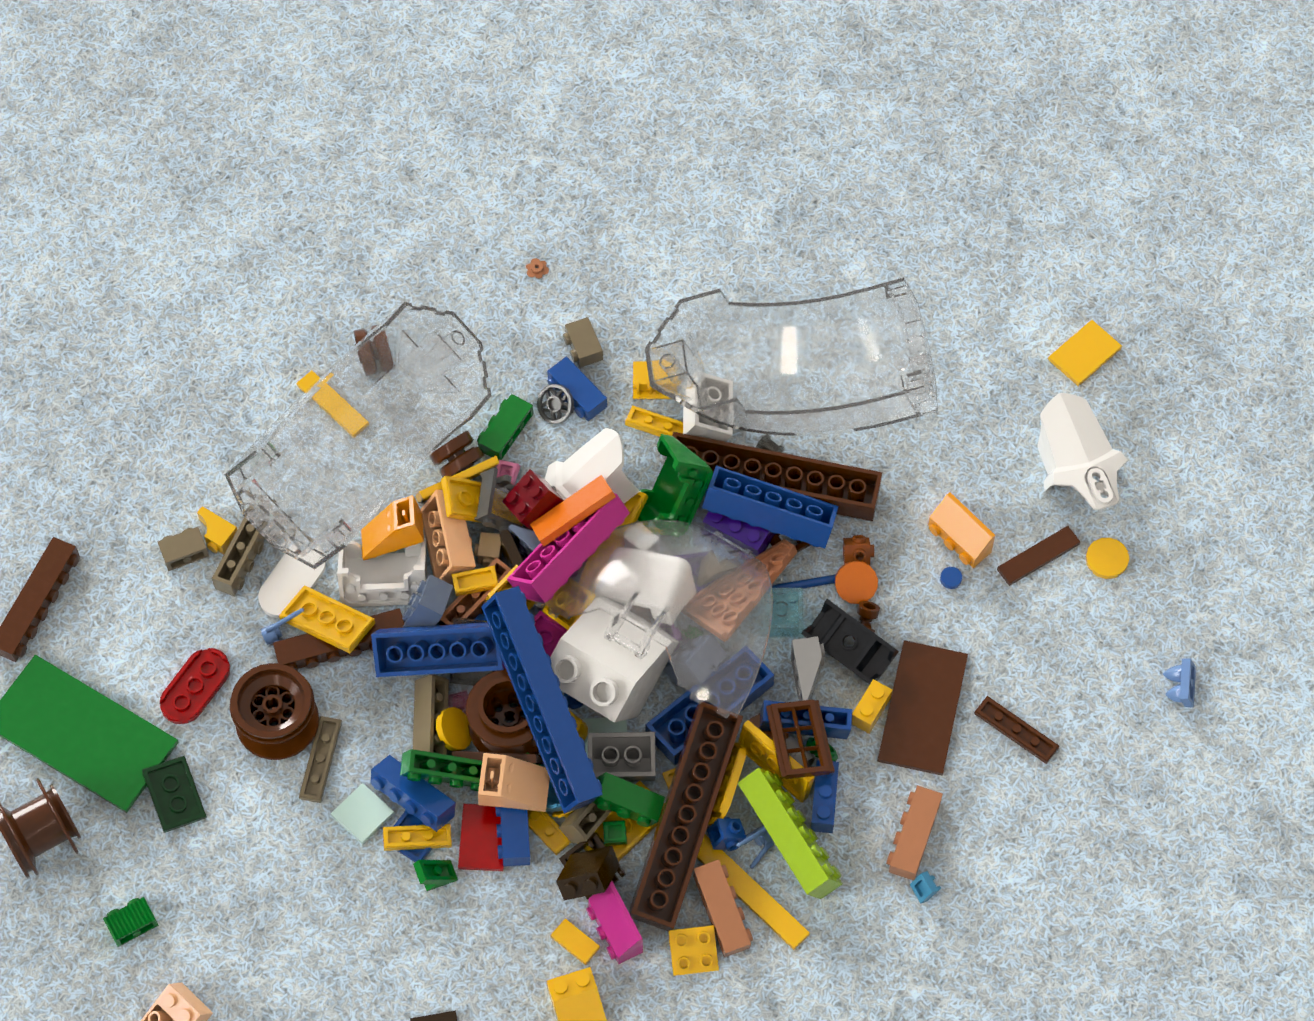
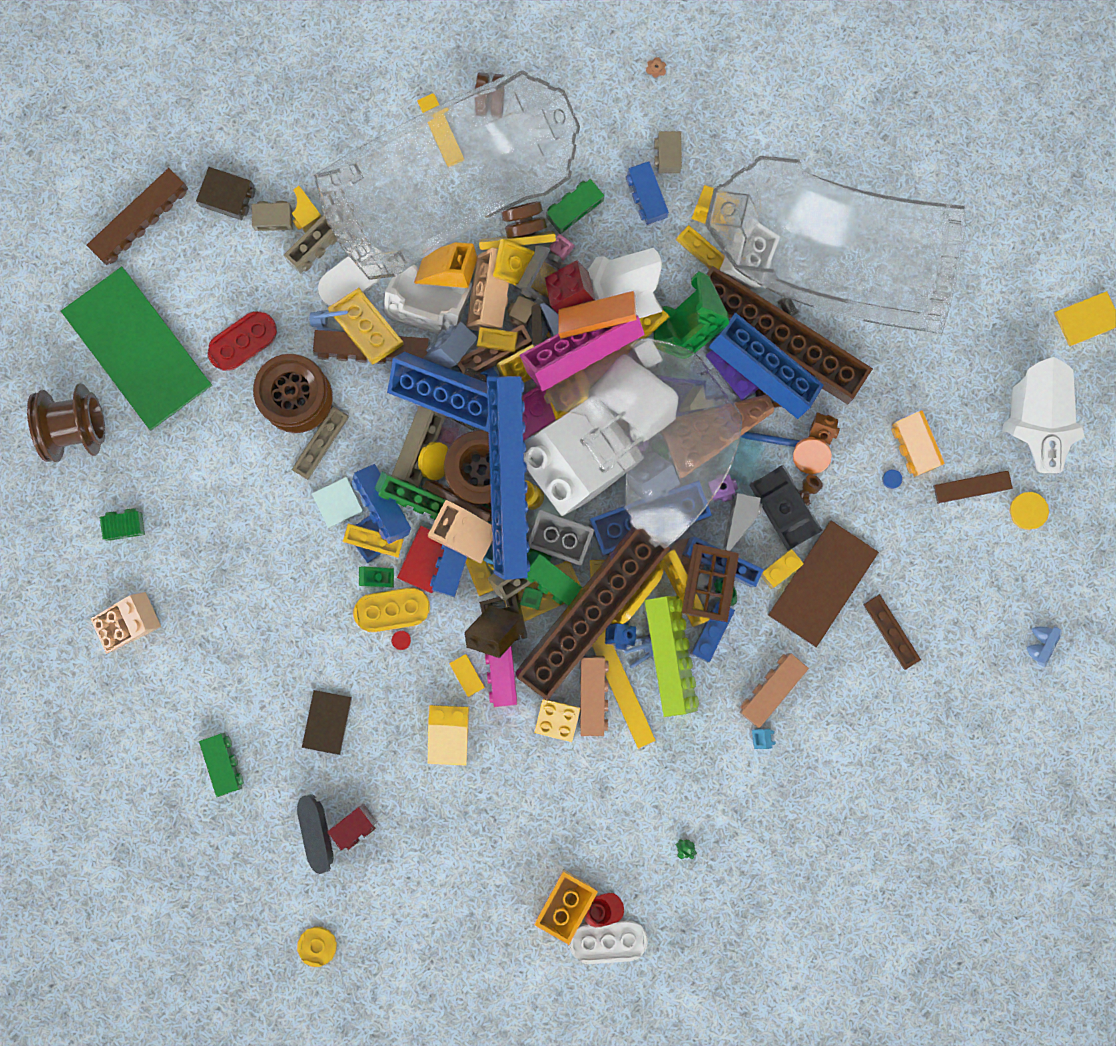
camera: 15 degrees right, 20 degrees up
dark green tile [142,755,207,833] -> none
dark grey wheel [537,384,574,424] -> none
none -> dark brown brick [196,167,256,220]
none -> yellow tile [353,588,430,632]
none -> red tile [391,631,411,650]
none -> medium lavender brick [708,473,738,502]

